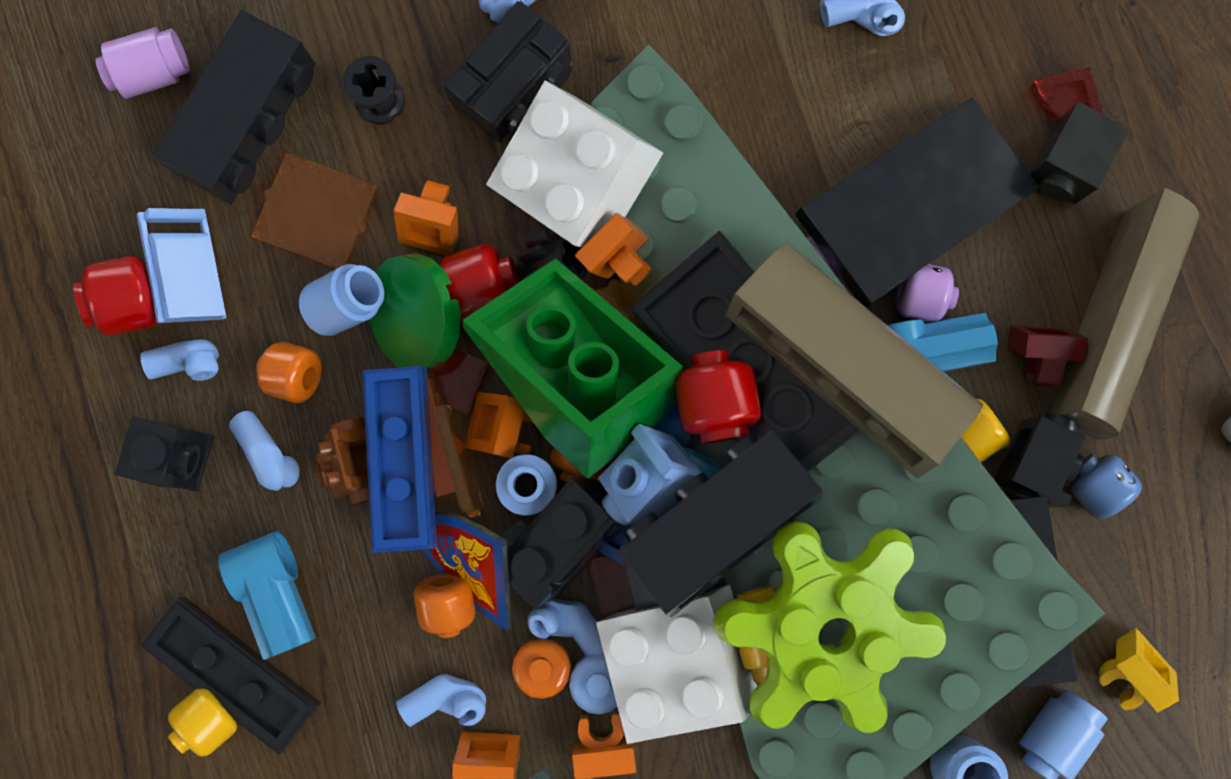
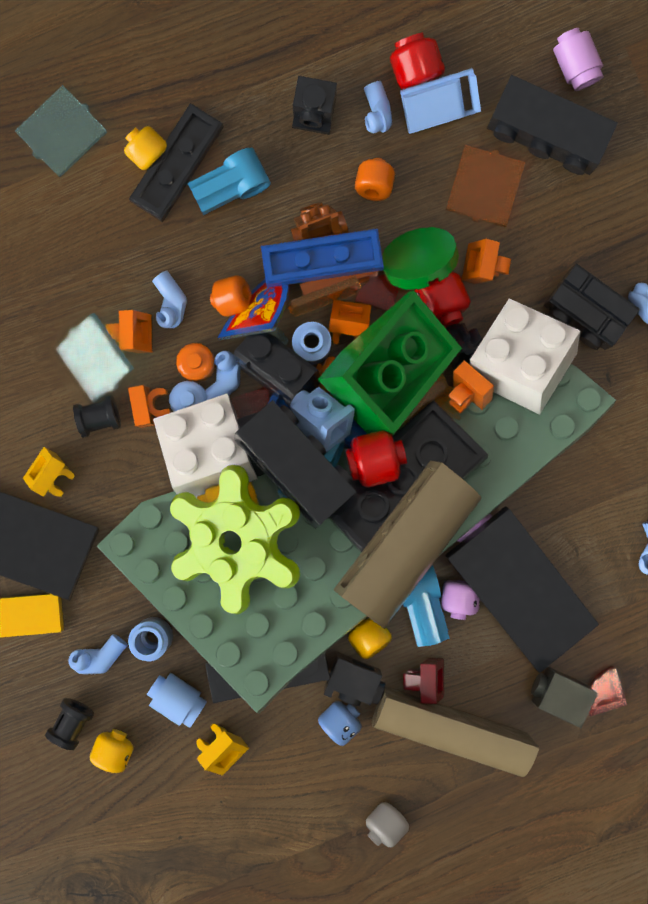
camera: 85 degrees right, 5 degrees up
light blue arm [229,411,300,491] -> none
light blue brick [299,264,384,336] -> none
black bush [343,56,405,125] -> none

